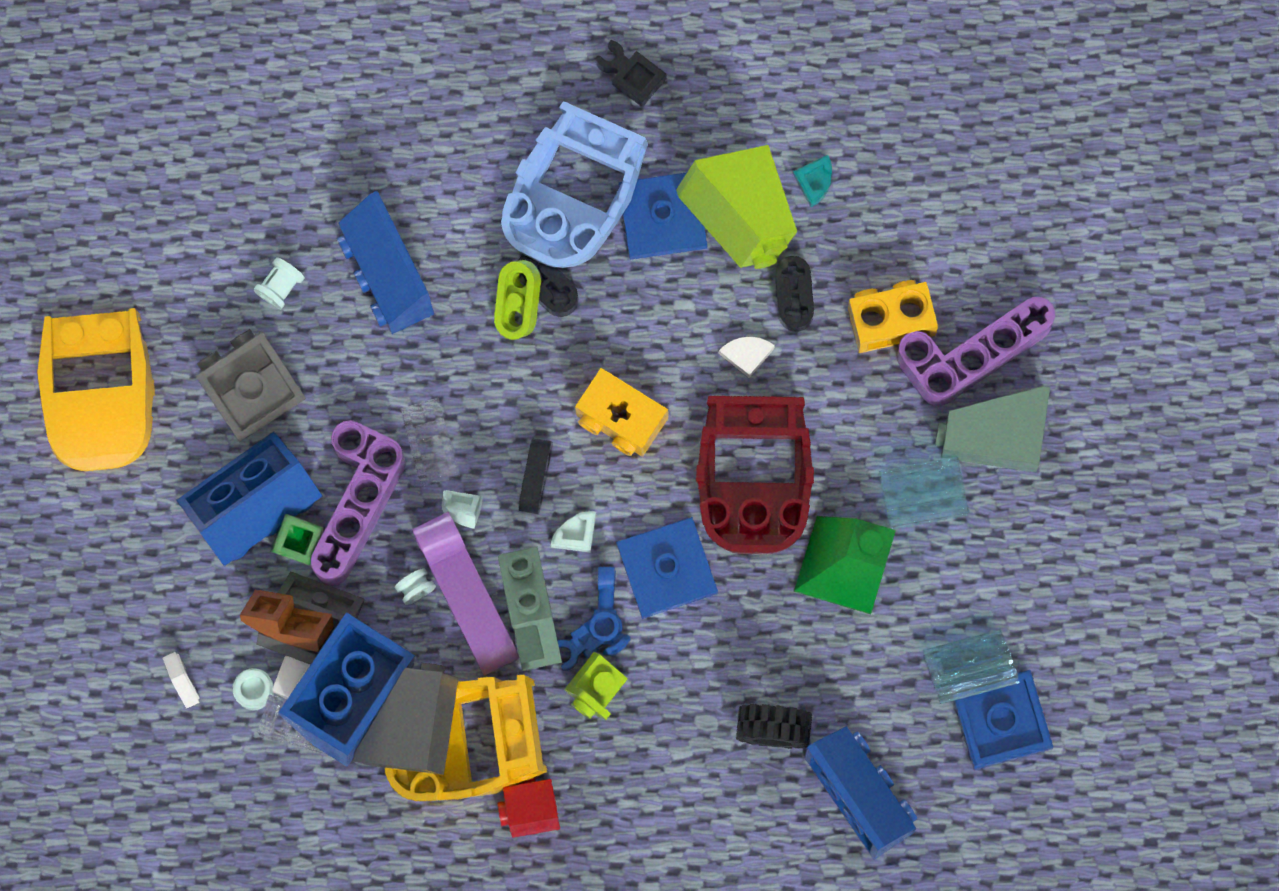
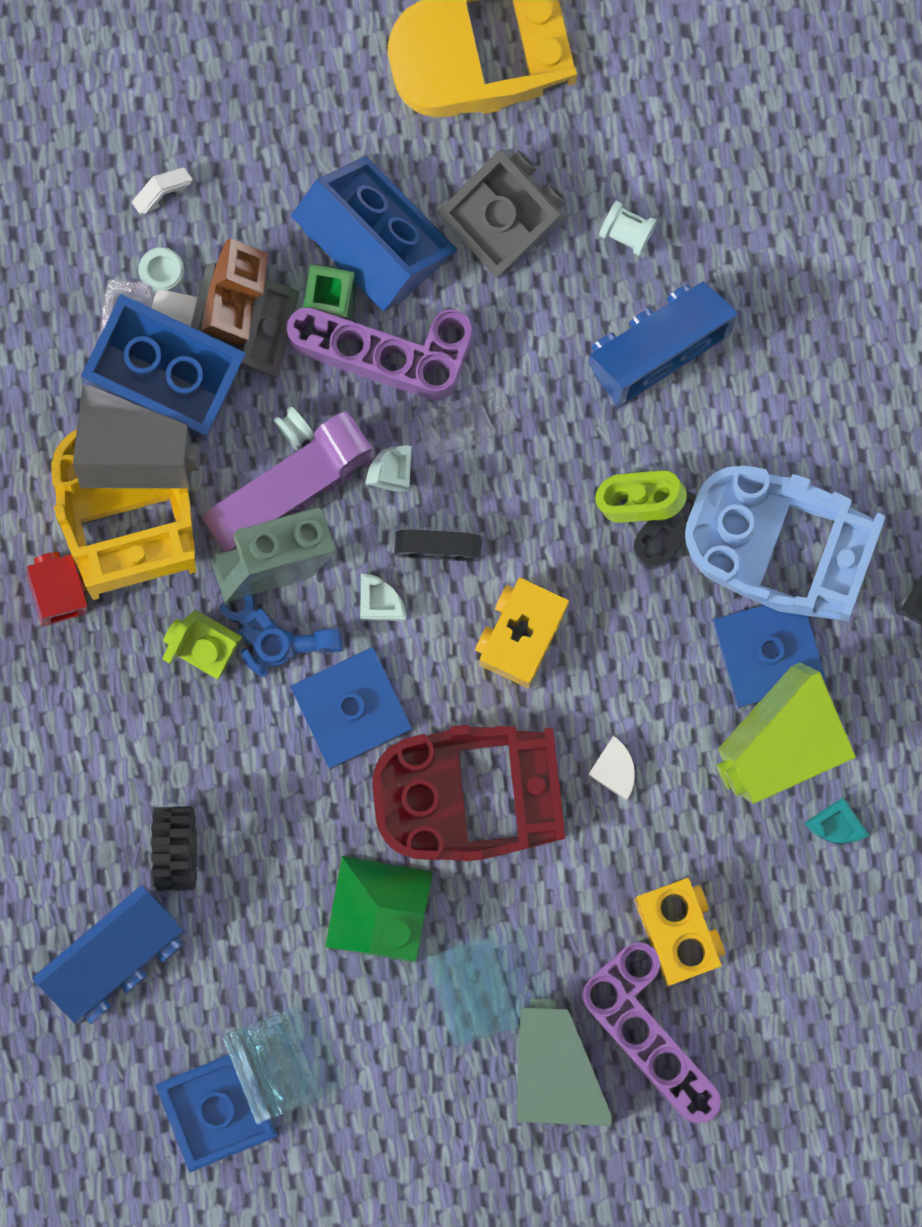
camera: 80 degrees right, 5 degrees up
black beam [775,256,814,332] -> none

